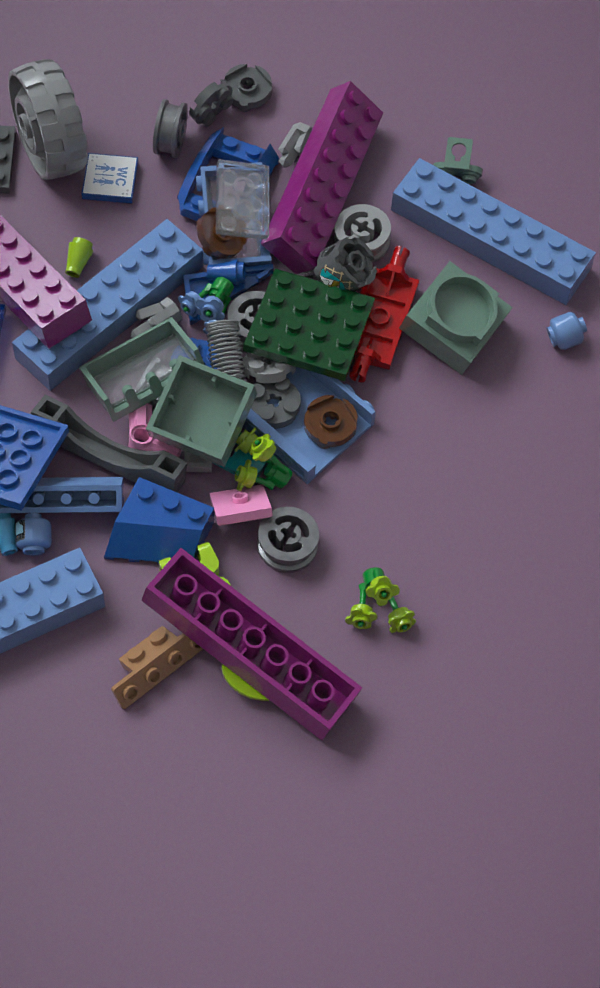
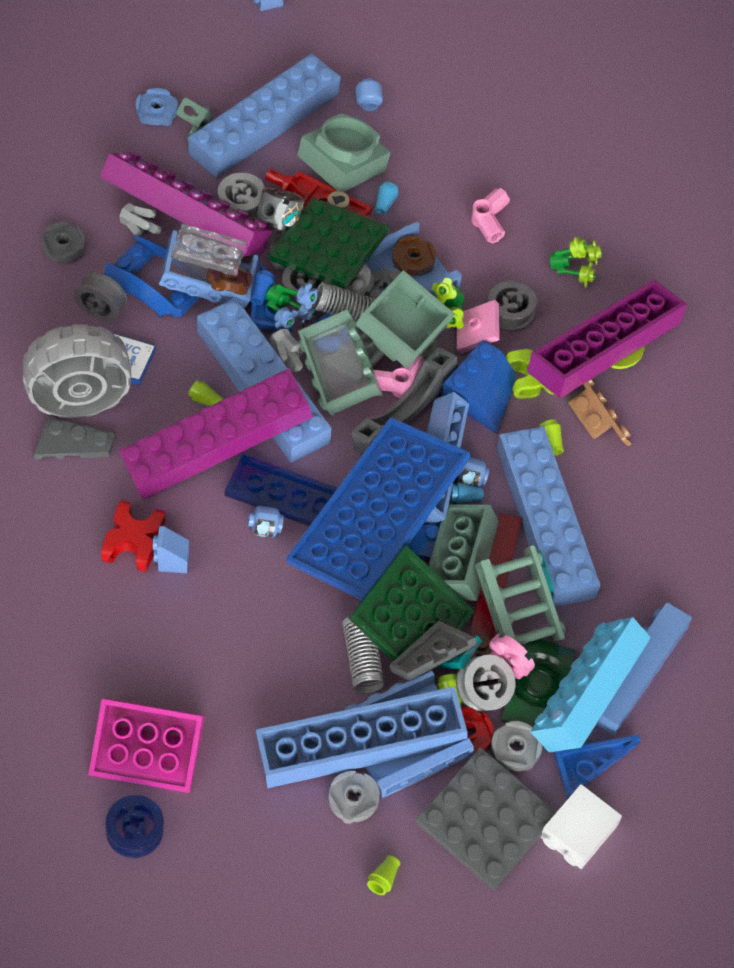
camera: 80 degrees left, 5 degrees down
dark grey plate [189,79,234,127] -> none
none -> medium blue plate [135,88,178,126]
none -> dark tan tile [328,191,349,210]
none -> dark azure cone [374,182,399,215]
none -> bright pink piece [471,188,510,244]
none -> lime cone [539,420,564,456]

